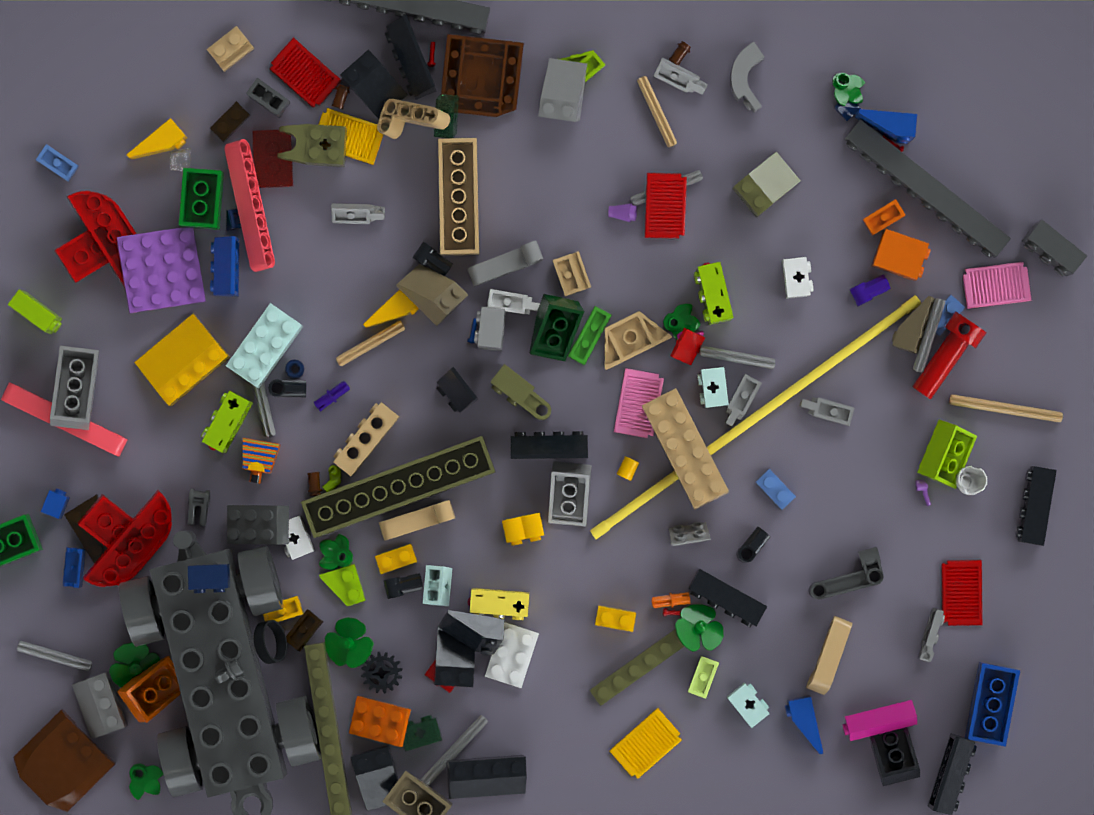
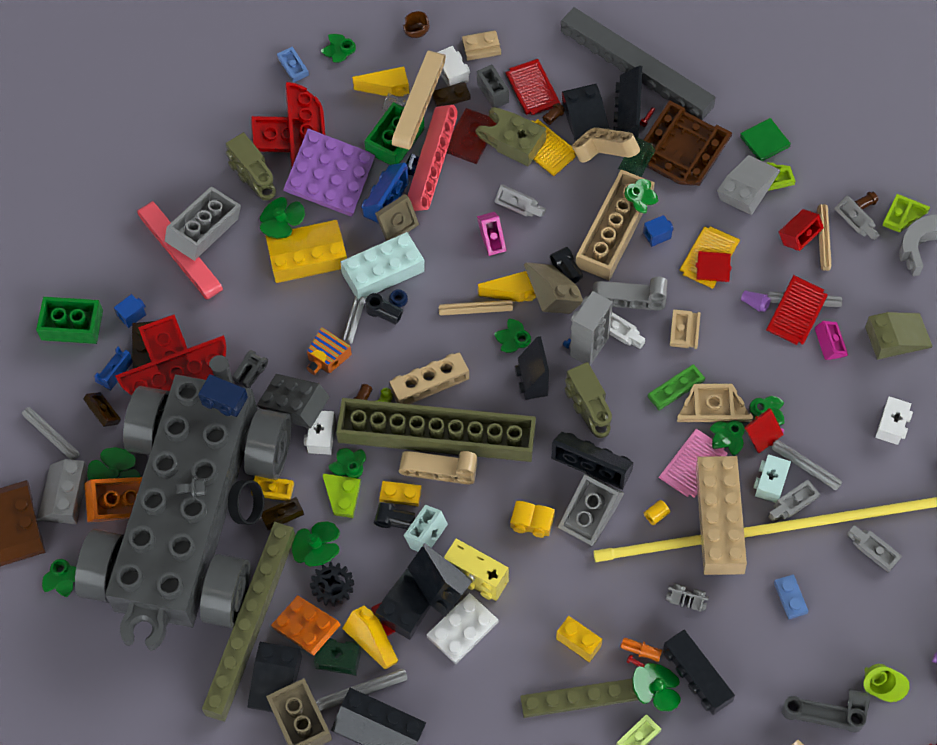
camera: 30 degrees right, 25 degrees down
lime brick [8,289,62,334] -> none
lime piece [201,391,253,453] -> none
dark purple axle [314,381,350,412] -> none
dark green slope [529,294,584,361] -> none
lime piece [693,262,734,325] -> none
black piece [737,526,771,563] -> none
none -> dark brown plate [83,392,121,427]
none -> olive brick [226,132,276,201]
none -> green piece [260,197,305,239]
none -> green plate [321,34,356,63]
none -> yellow slope [342,605,398,669]
none -> dark tan plate [375,194,419,241]
none -> tan beam [392,50,446,150]
none -> reddish brown hair [403,11,430,38]
none -> white brick [437,46,470,86]
none -> dark pink slope [477,212,507,256]
none -> green plate [494,319,531,353]
none -> green plate [624,179,659,214]
none -> blue brick [643,215,674,247]
none -> yellow window [679,226,740,289]
none -> red piece [695,251,732,282]
none -> green plate [710,420,745,456]
none -> green tile [740,118,791,161]
none -> red brick [778,209,824,251]
none -> dark pink slope [815,321,848,360]
none -> lime piece [863,663,910,702]
none -> lime wing [882,194,930,233]

